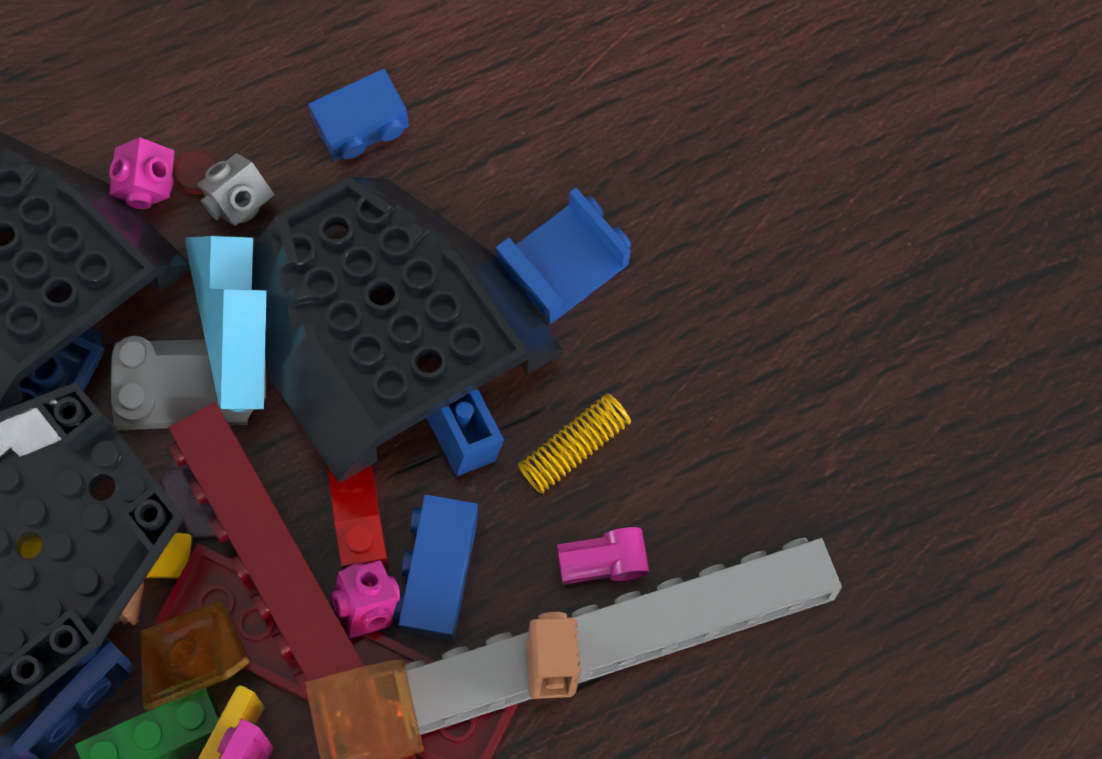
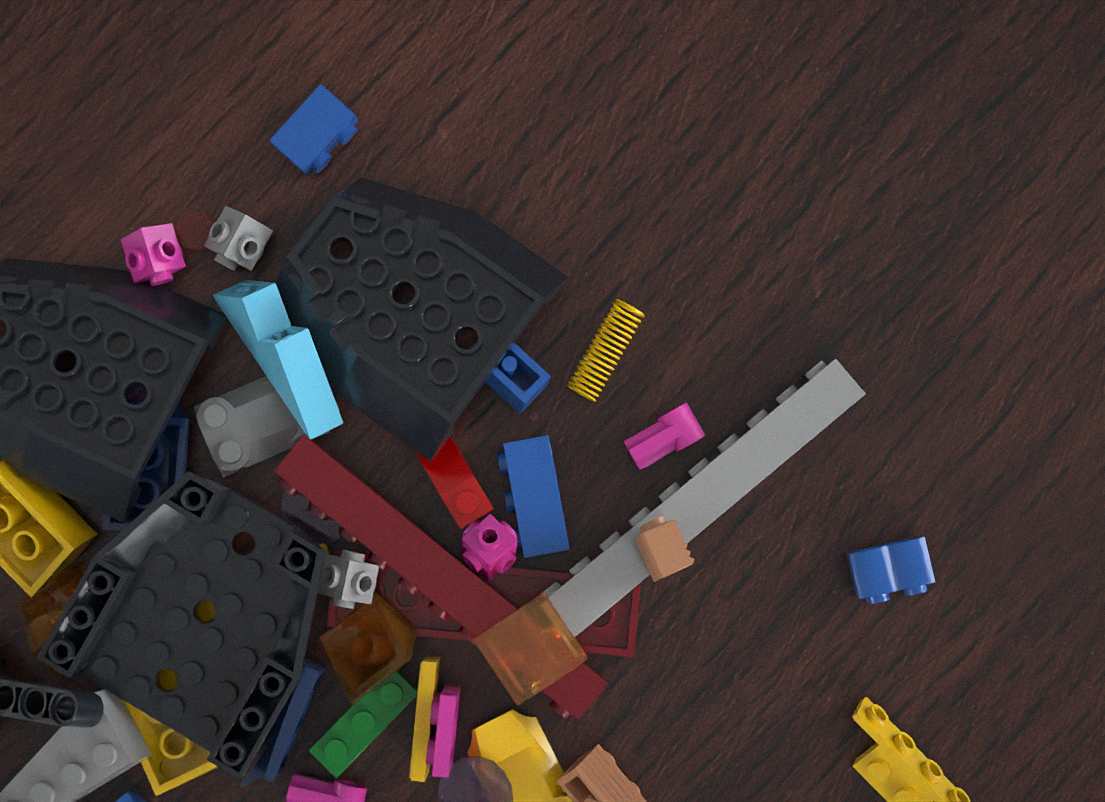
camera: 25 degrees left, 15 degrees up
blue panel [495,187,631,325] -> none
none -> light grey brick [318,550,379,609]

